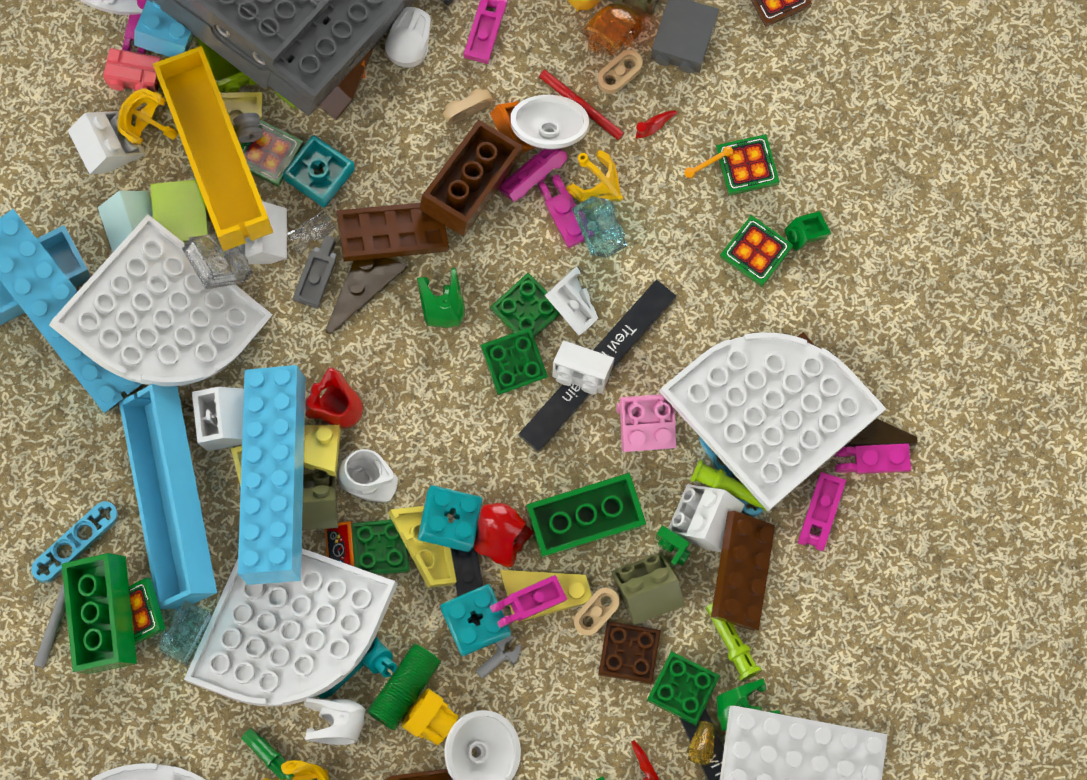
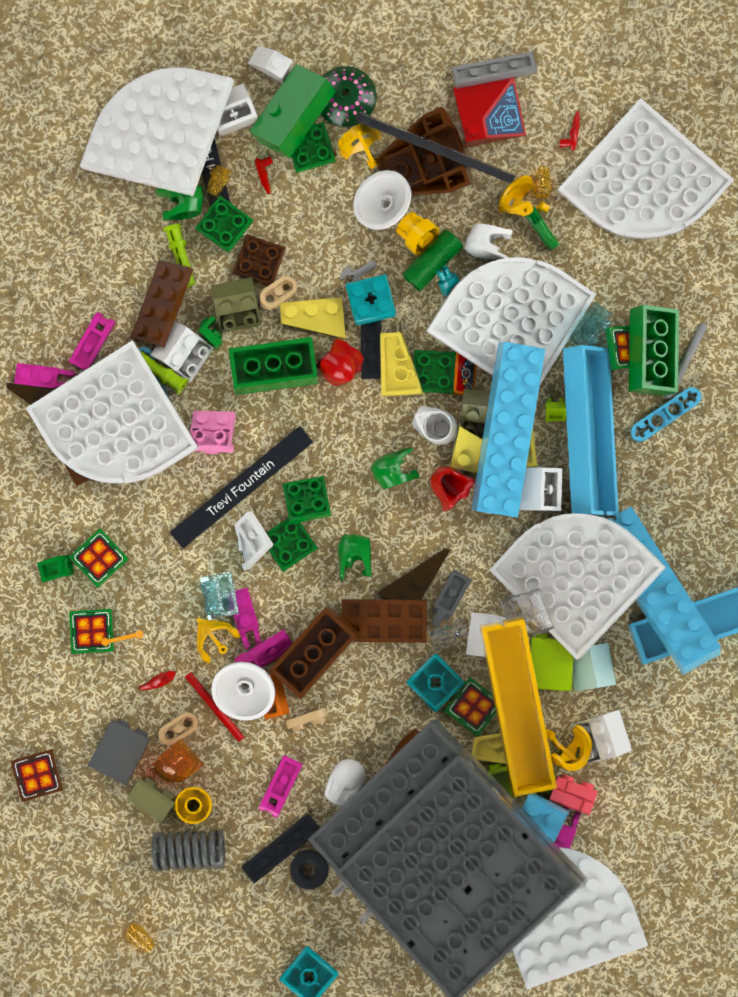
camera: 165 degrees left, 10 degrees up
light grey wheel [233,113,263,143] -> none
teal brick [418,485,483,552] -> none
dark pink hinge [490,575,567,628] -> none
white slope [552,340,614,395] -> none
none -> green helmet [370,447,420,490]
none -> lime tile [545,397,567,422]

